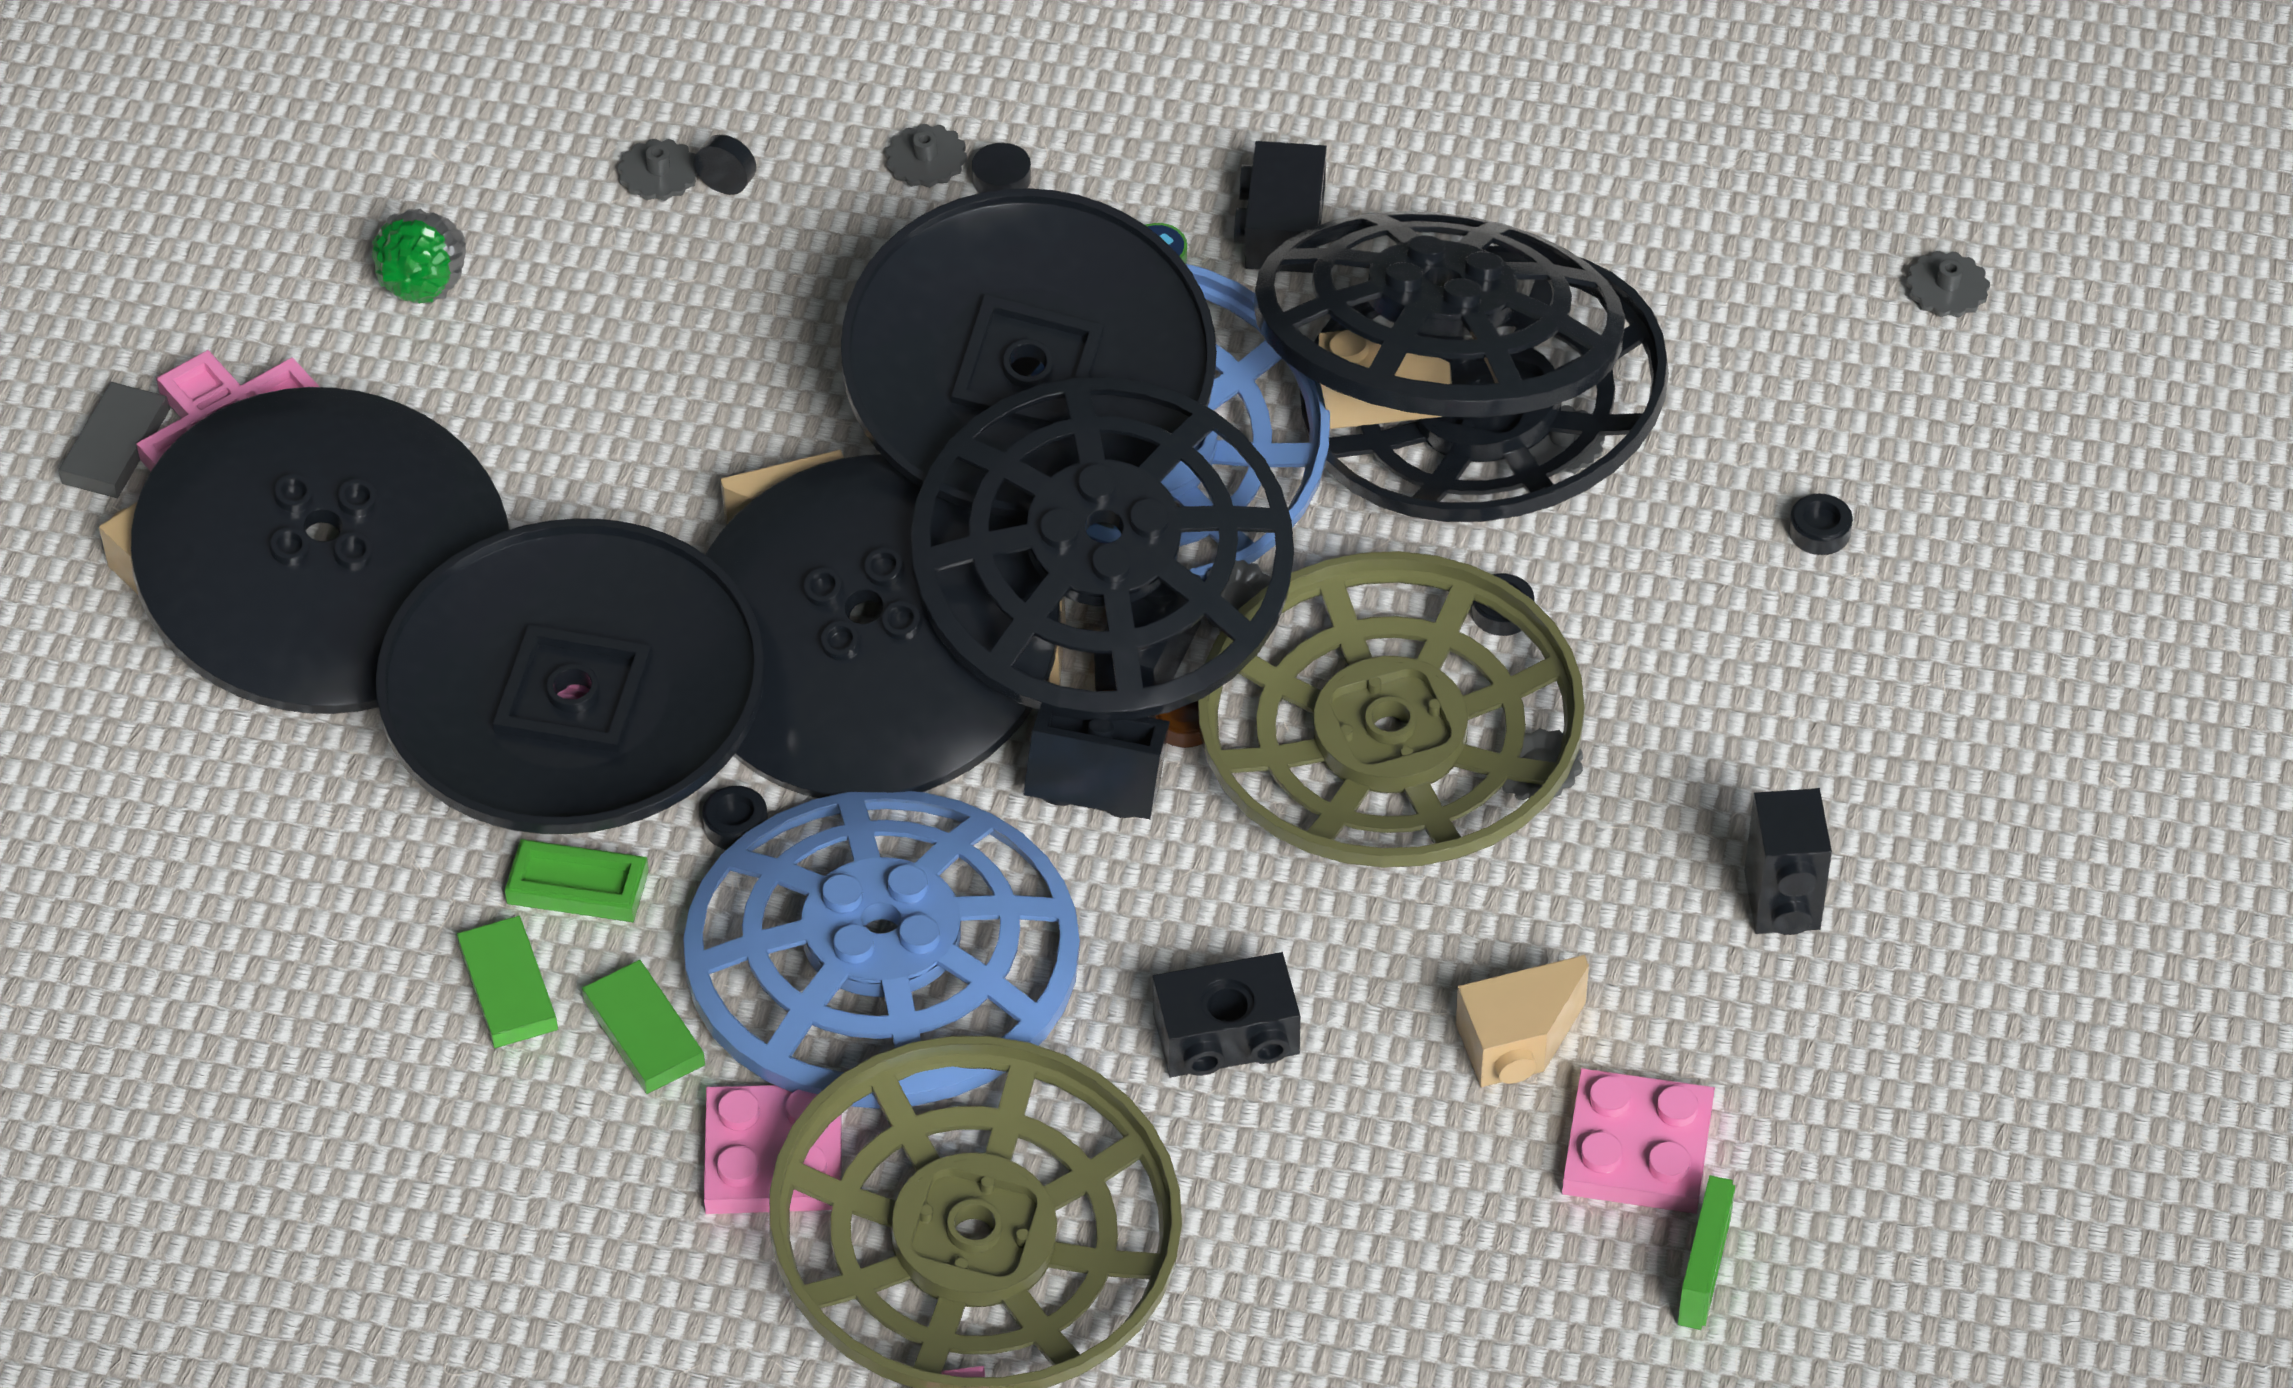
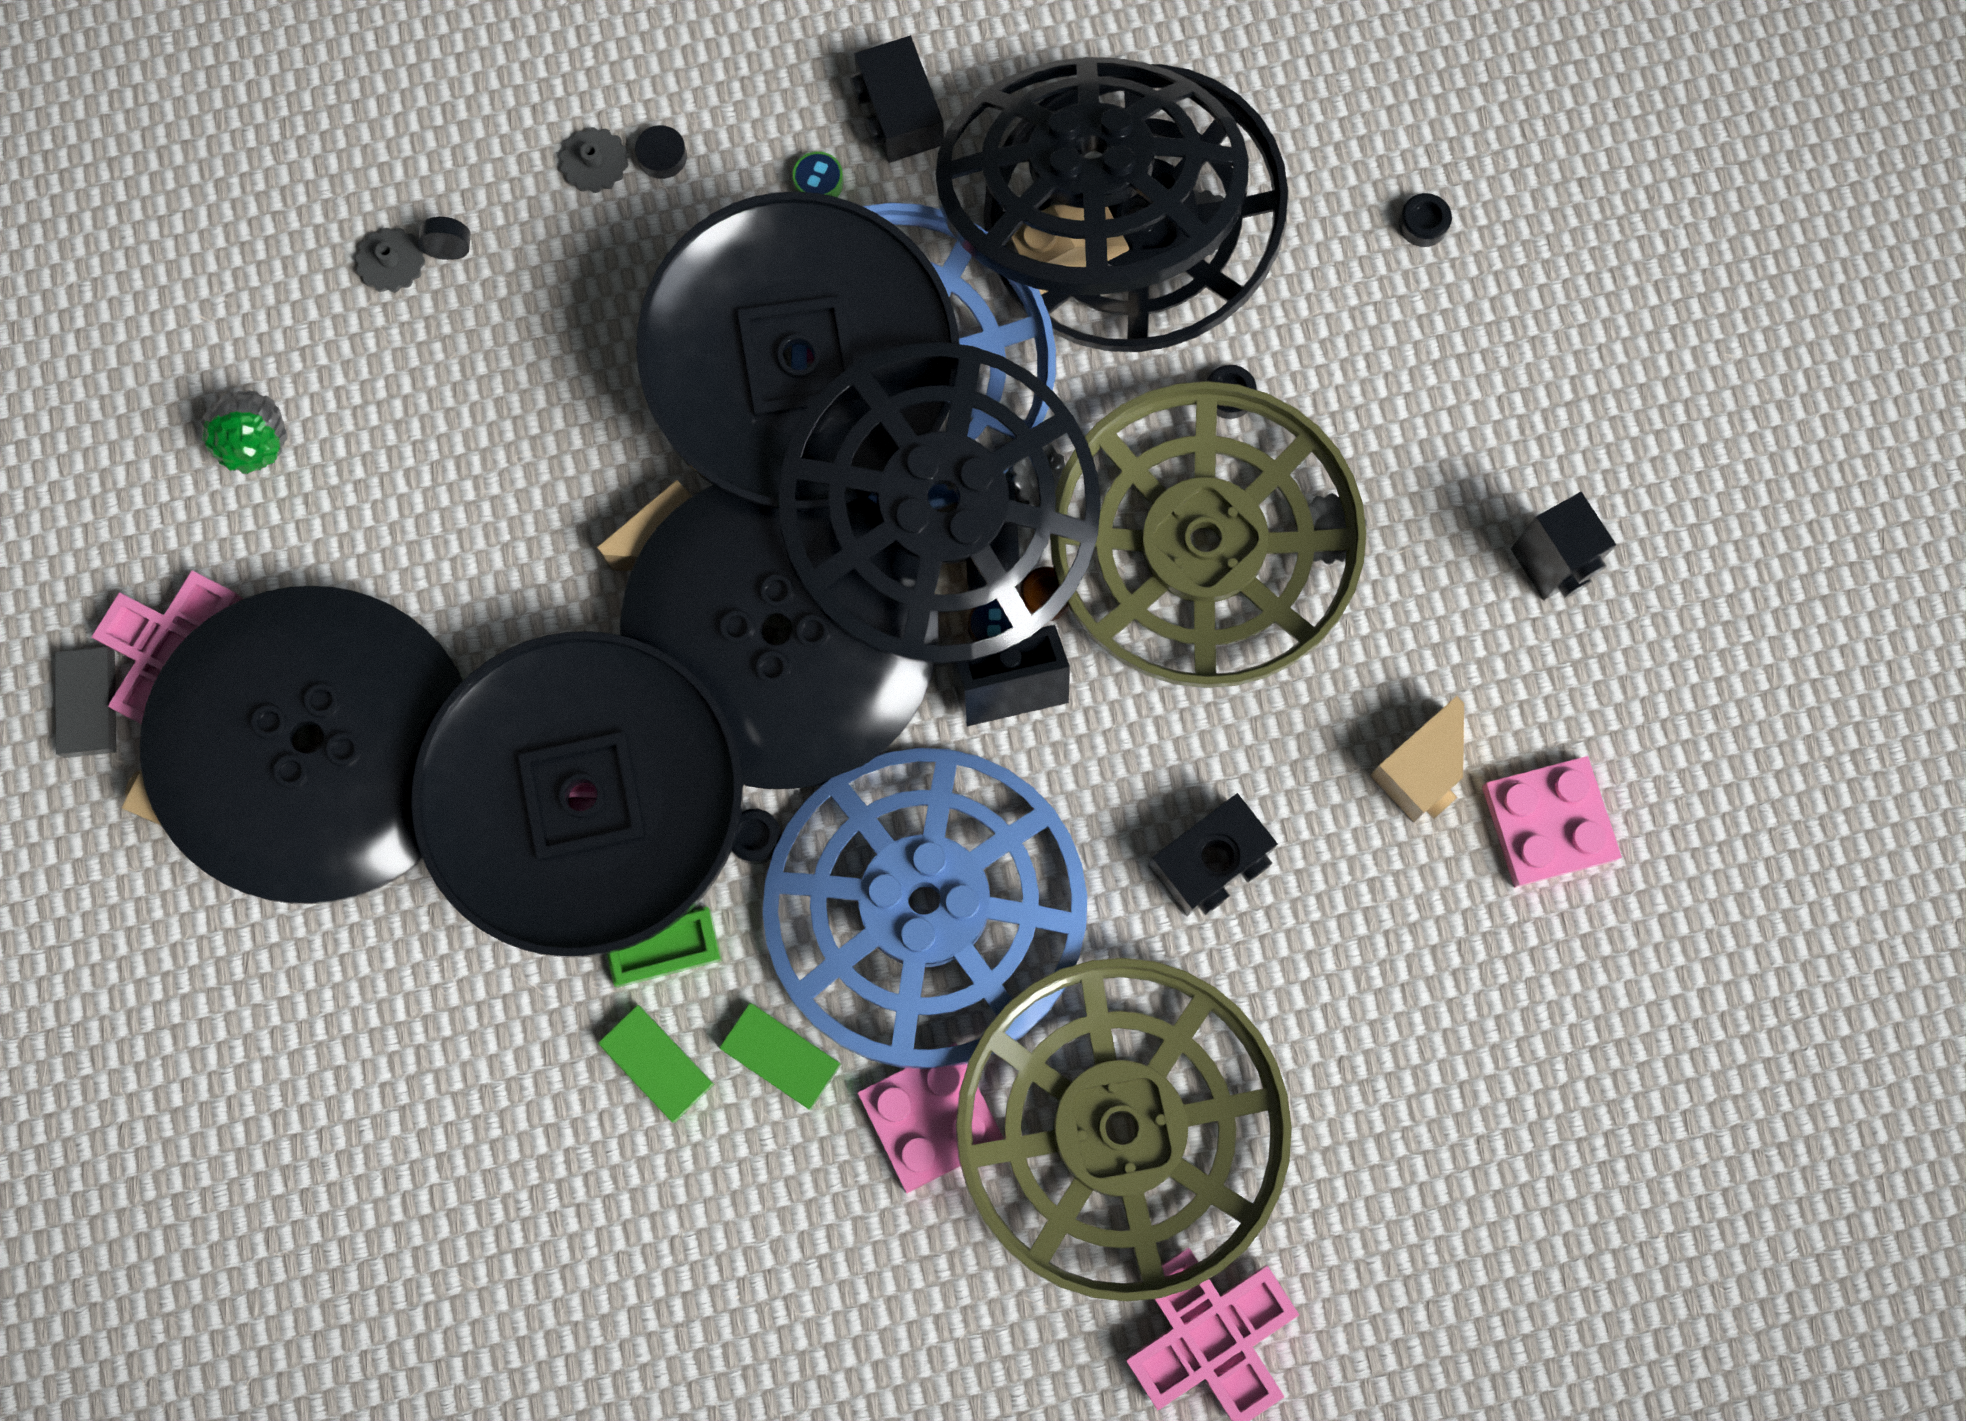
camera: 25 degrees left, 25 degrees up
bright green tile [1678,1175,1736,1330] -> none

